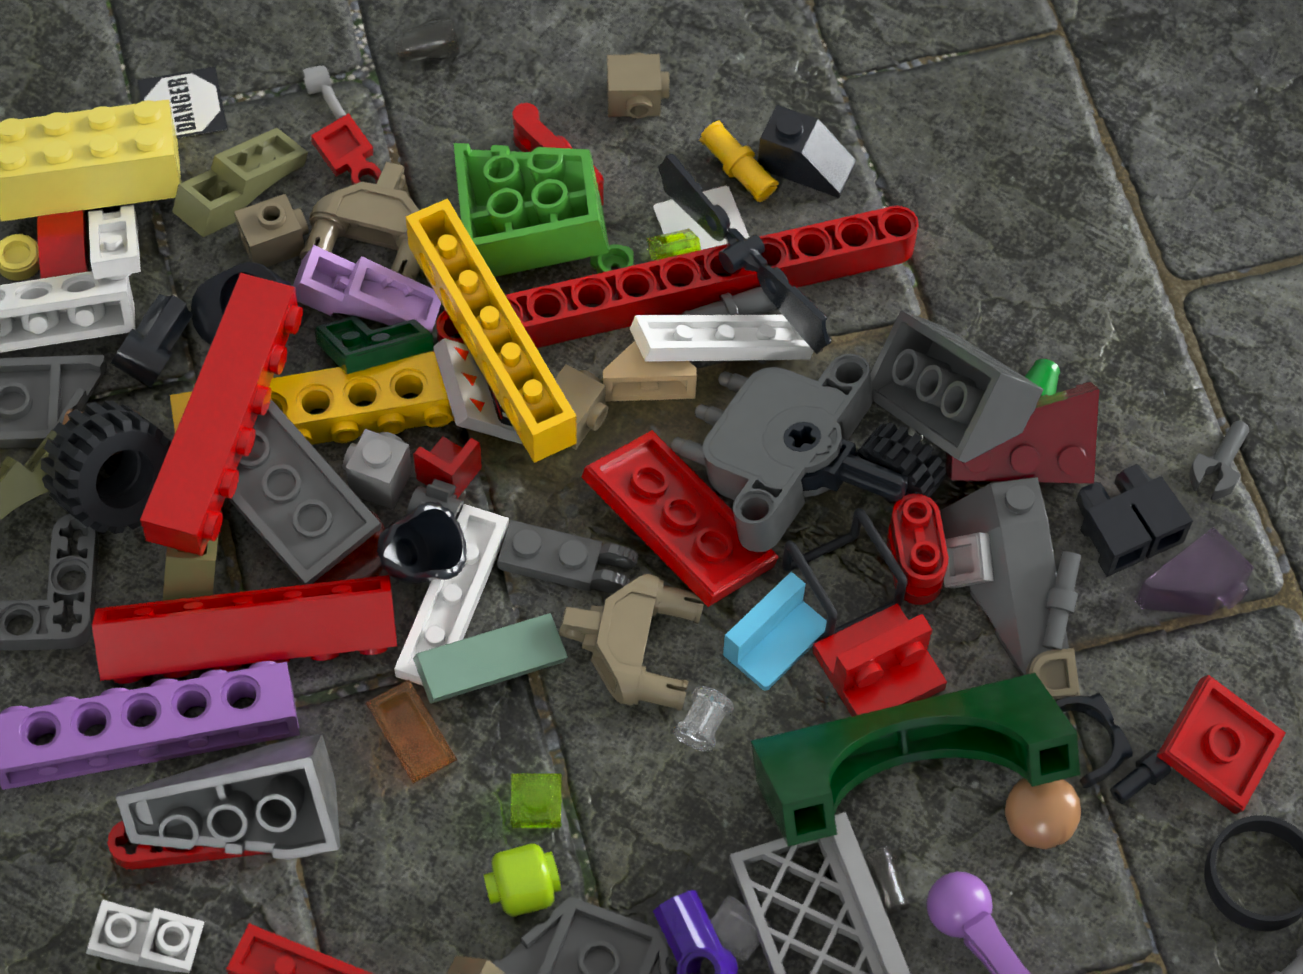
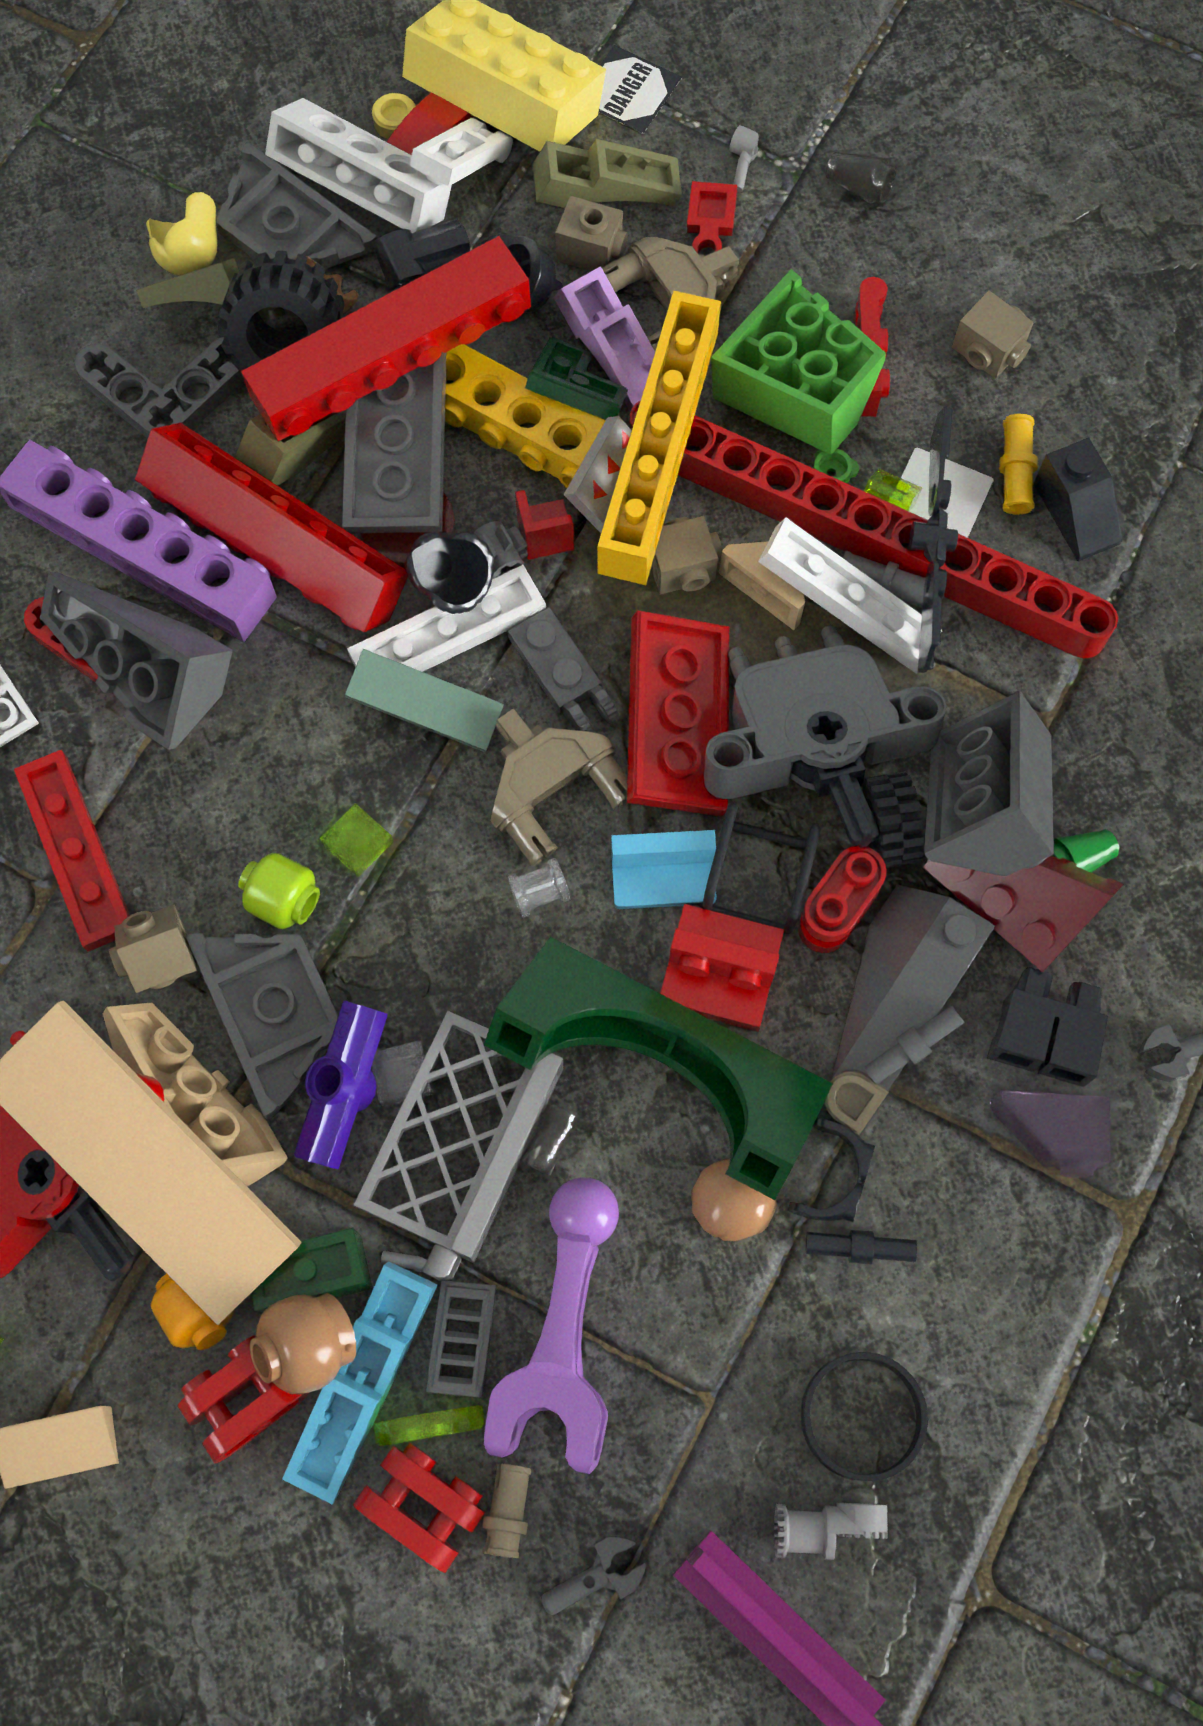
camera: 45 degrees right, 10 degrees up
light grey brick [342,429,412,510] -> none
clear orange tile [366,680,457,784] -> none
light grey tile [944,532,994,588] -> none
red tile [1157,674,1286,814] -> none

